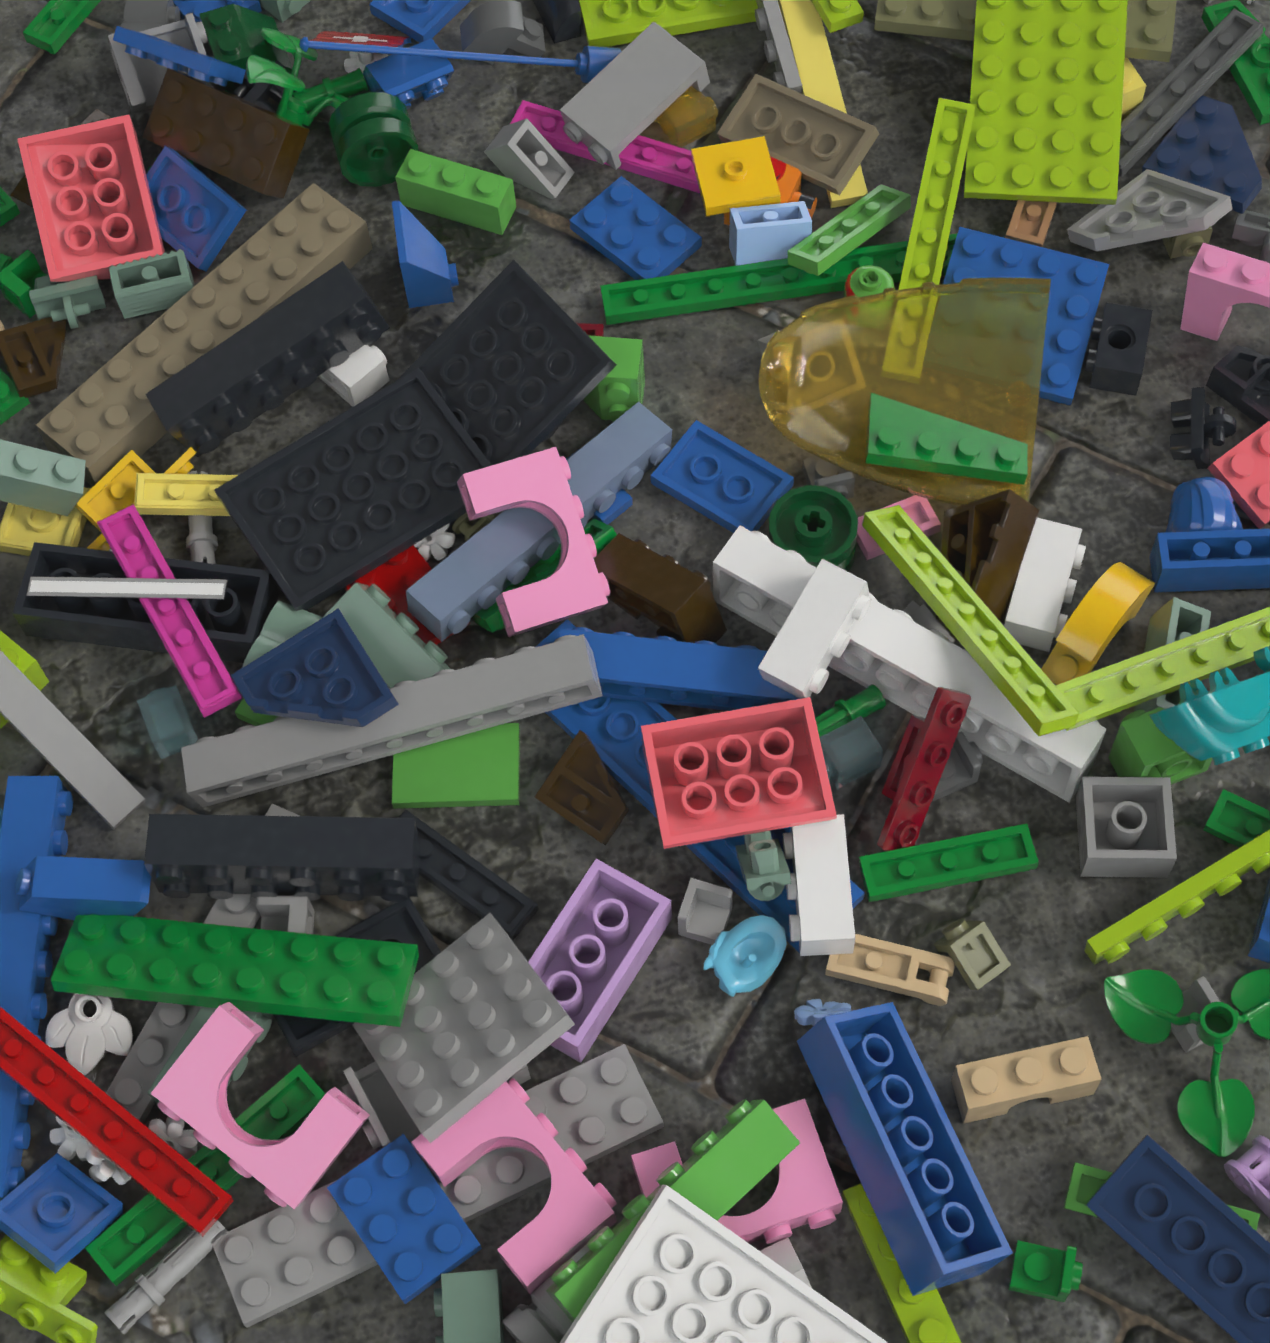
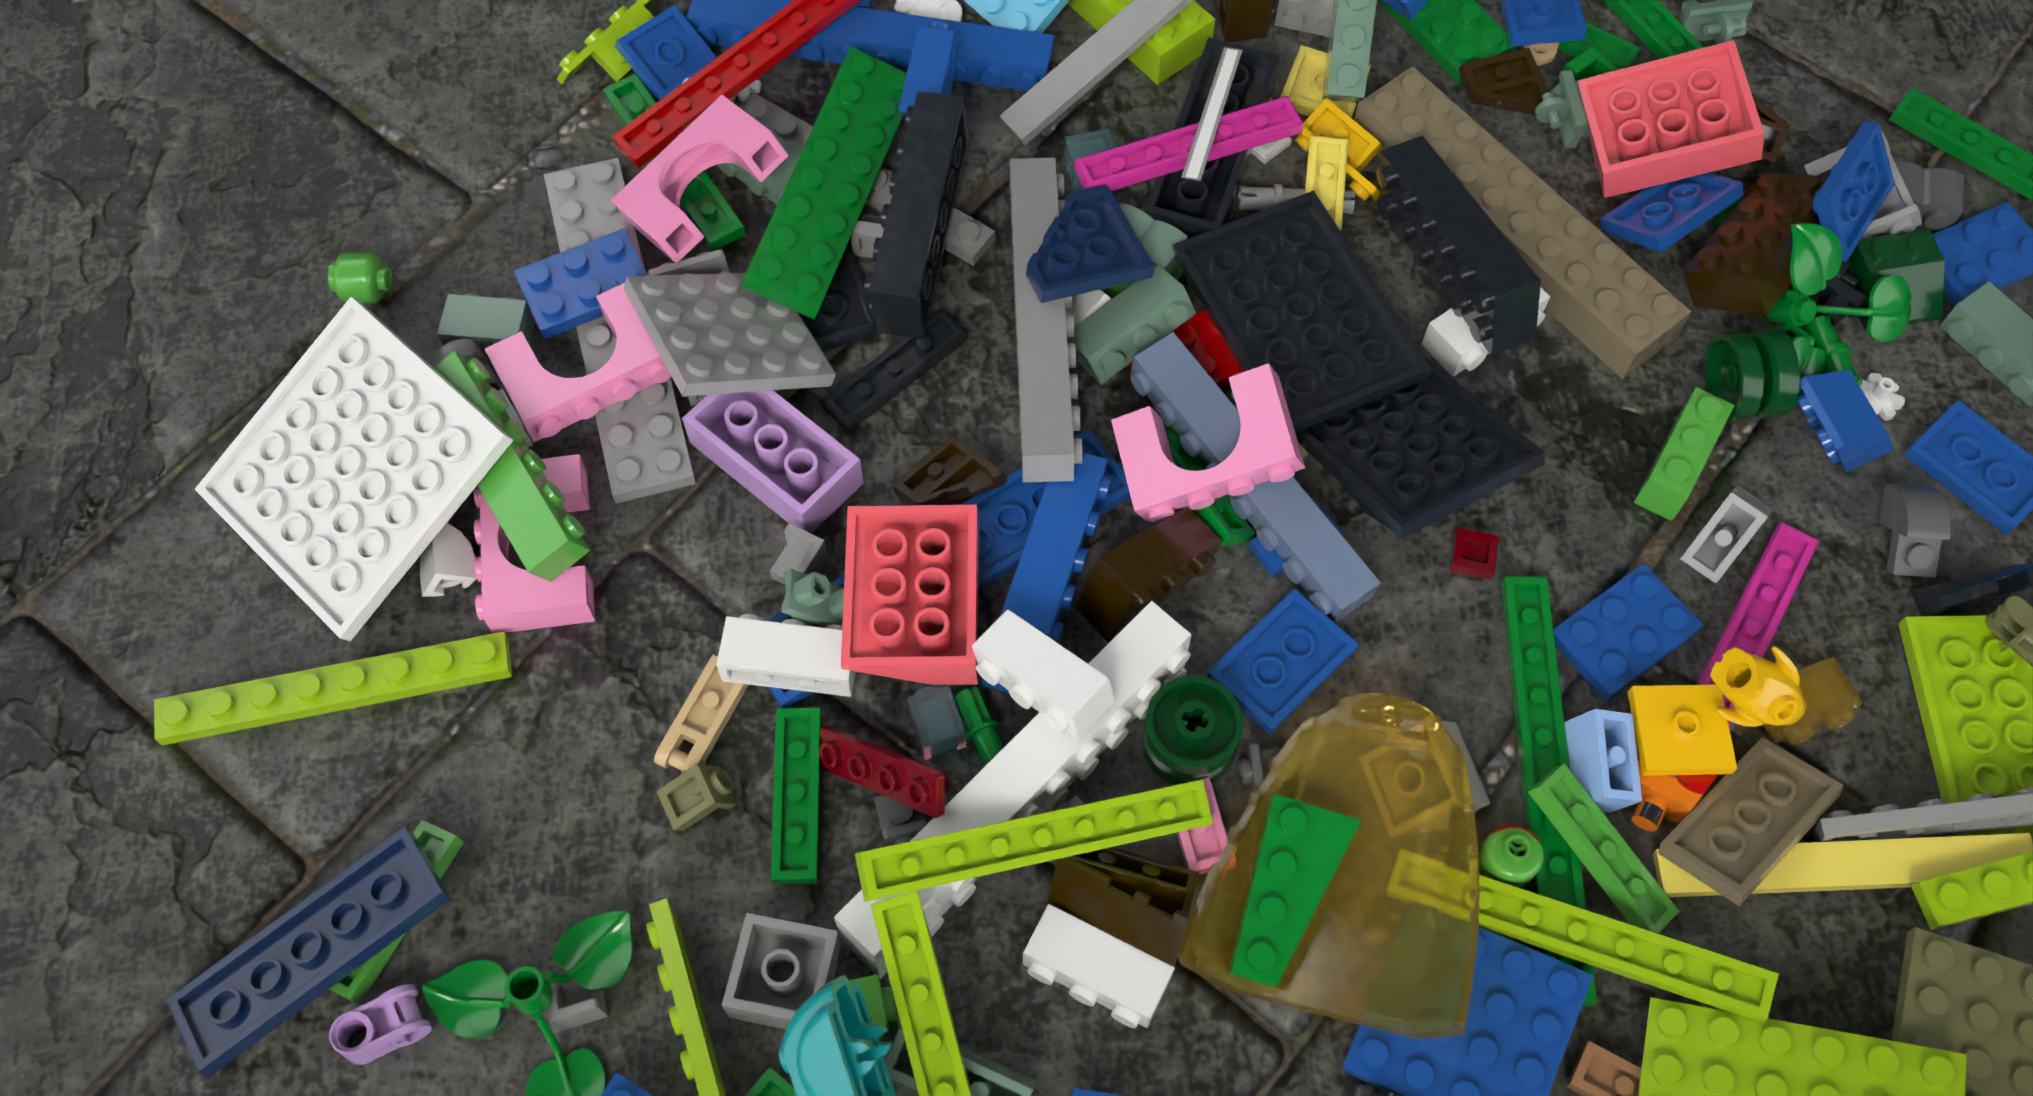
camera: 95 degrees right, 0 degrees up
white plate [46,994,133,1076] -> none
light grey pin [104,1220,228,1334] -> none
sand green brick [109,249,195,319] -> none
blue flag [299,31,622,83] -> none
blue slope [392,201,459,308] -> none
bright green tile [392,723,520,809] -> none
light grey panel [560,22,710,170] -> none
bright green slope [583,336,645,422] -> none
medium azure hat [703,915,787,997] -> none
light blue plant [794,999,851,1026] -> none
blue brick [797,1002,1013,1296] -> none
tan arch [951,1036,1102,1124] -> none
green bracket [1008,1240,1083,1302] -> none
yellow arch [1041,562,1155,685] -> none
none -> yellow animal [1710,646,1807,727]

